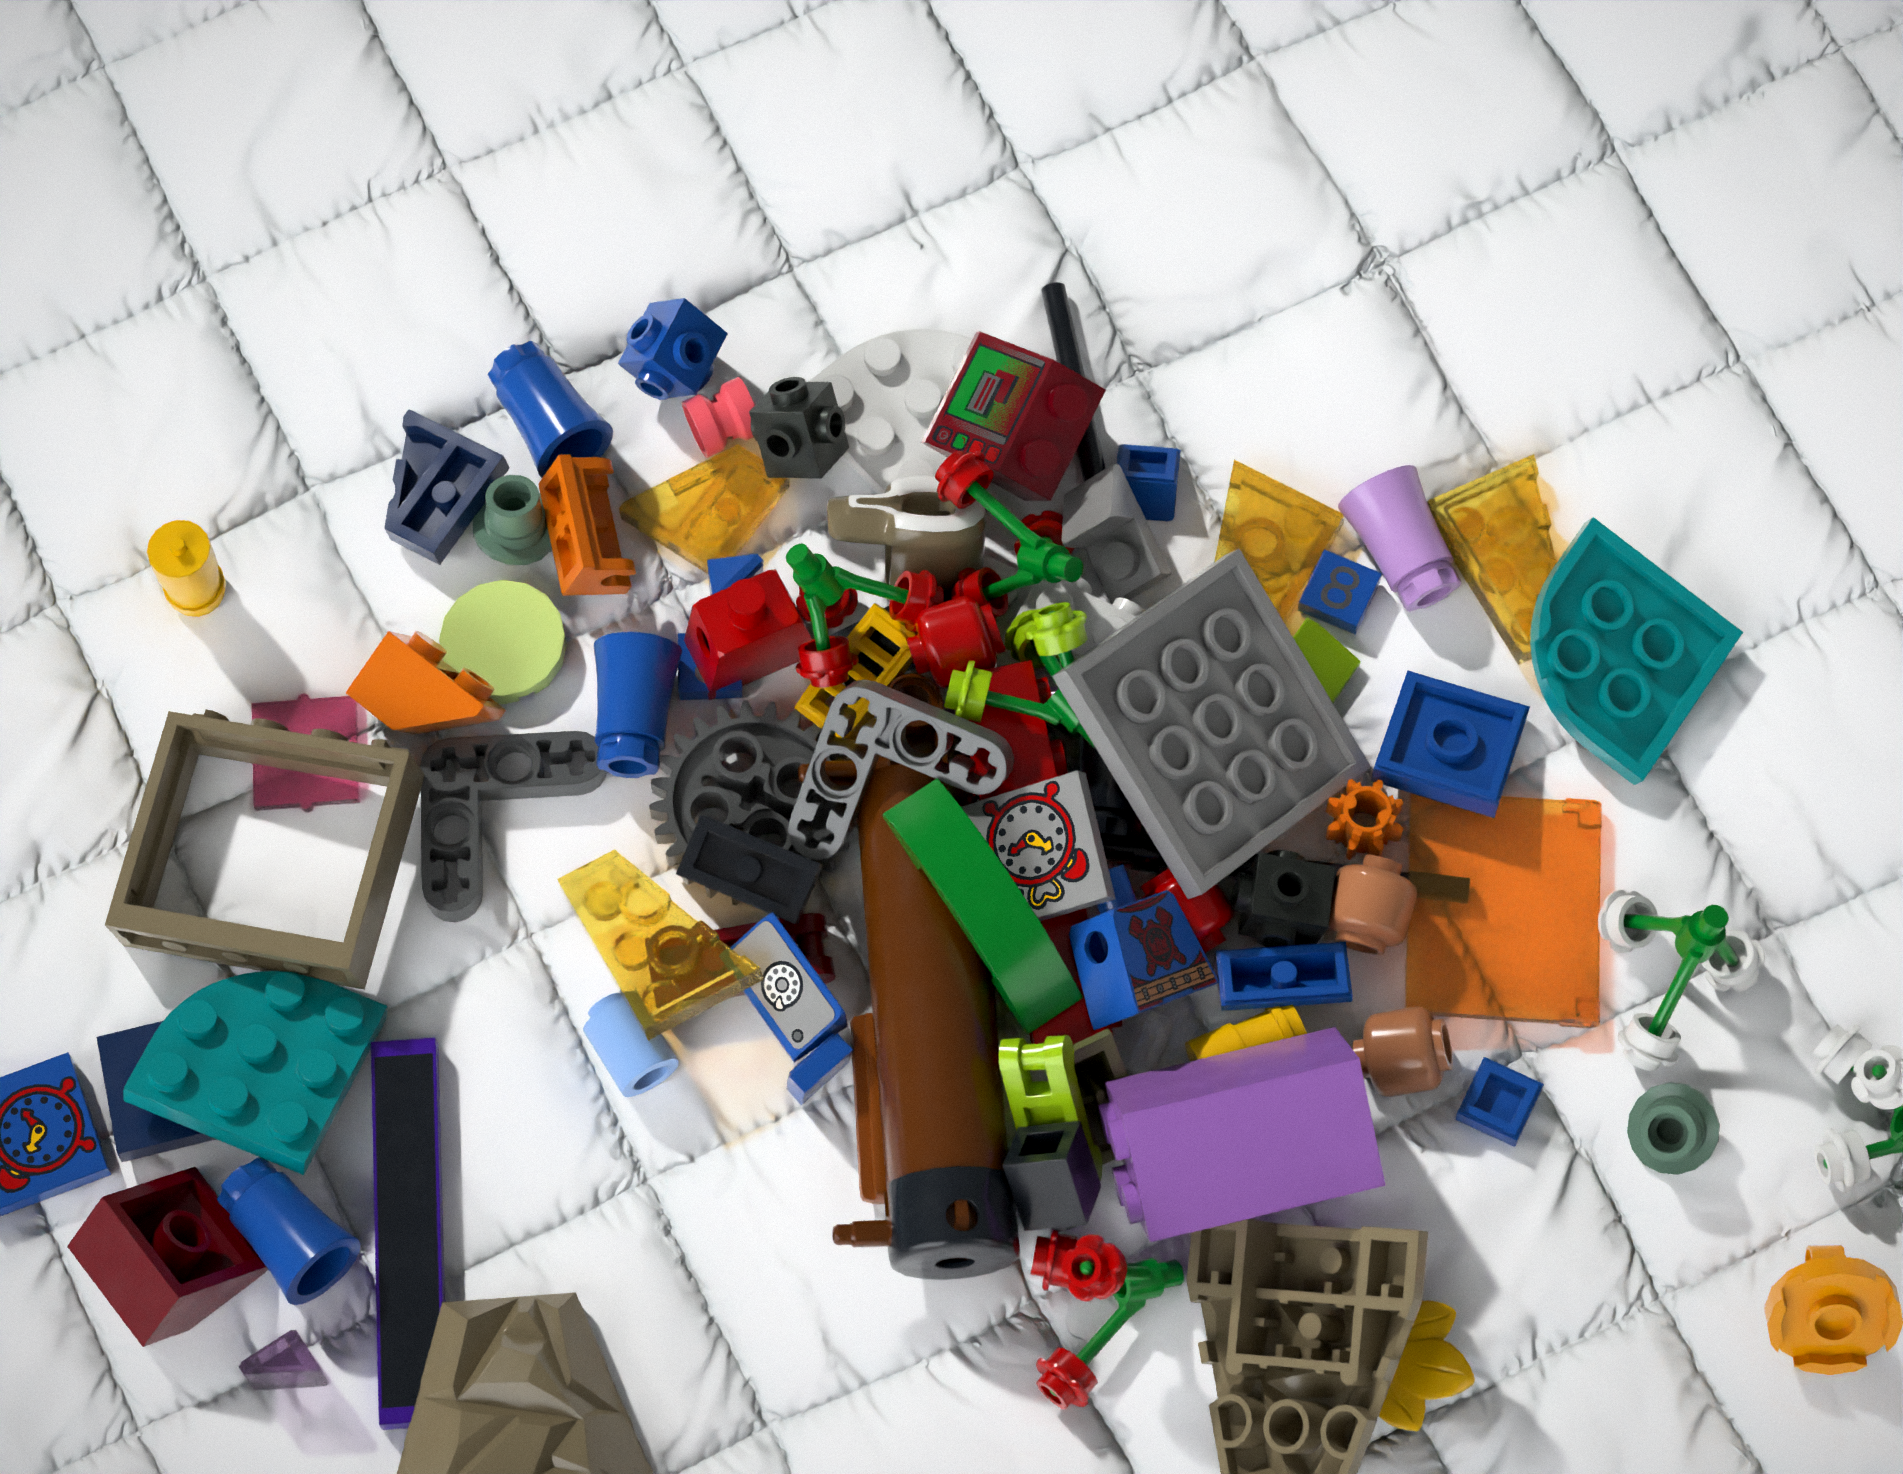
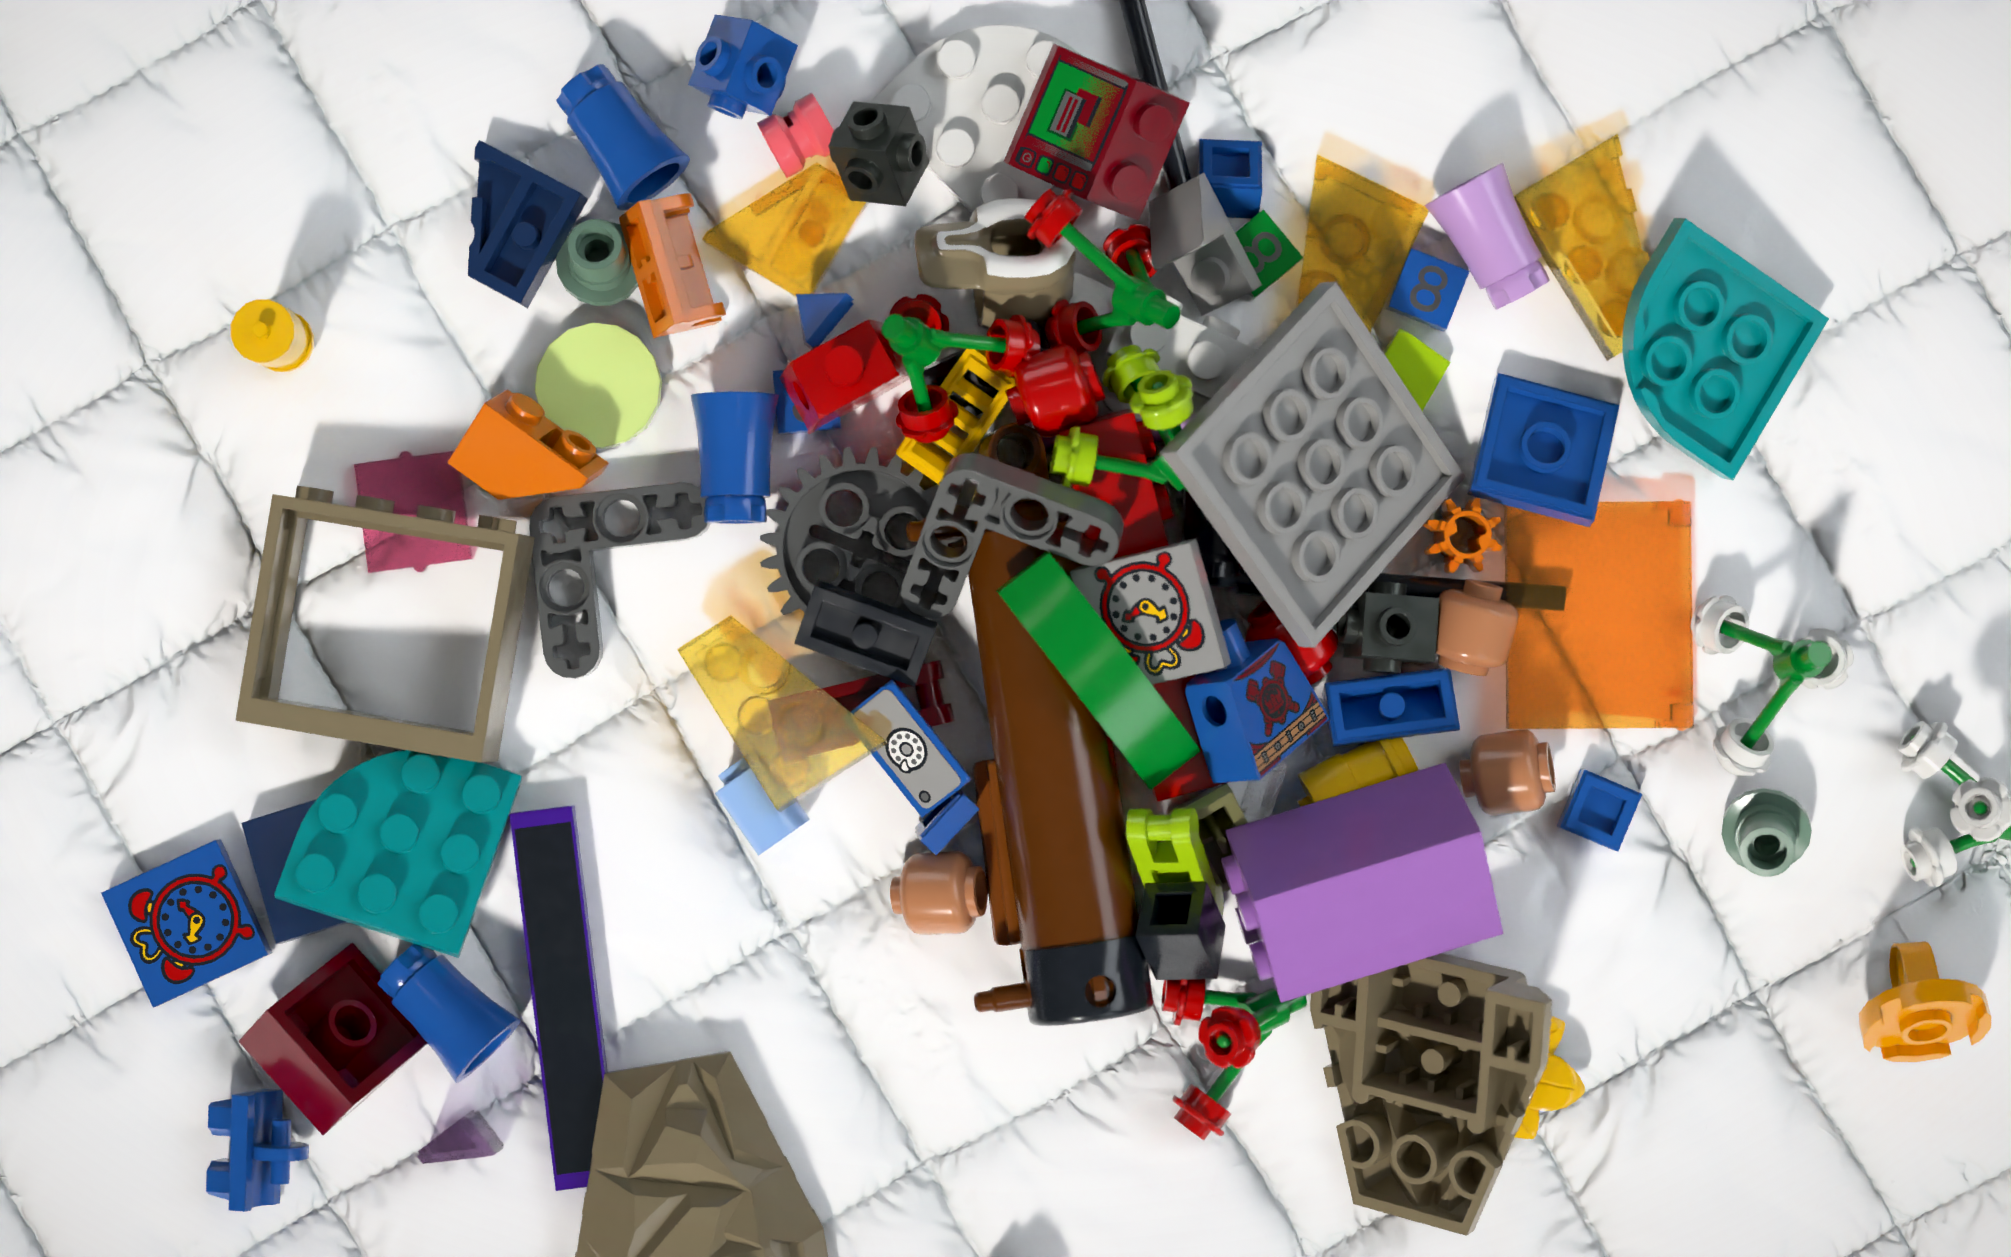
camera: 10 degrees left, 20 degrees up
none -> blue hips [206,1089,309,1212]
none -> nougat head [890,851,988,935]
none -> green tile [1235,209,1304,300]

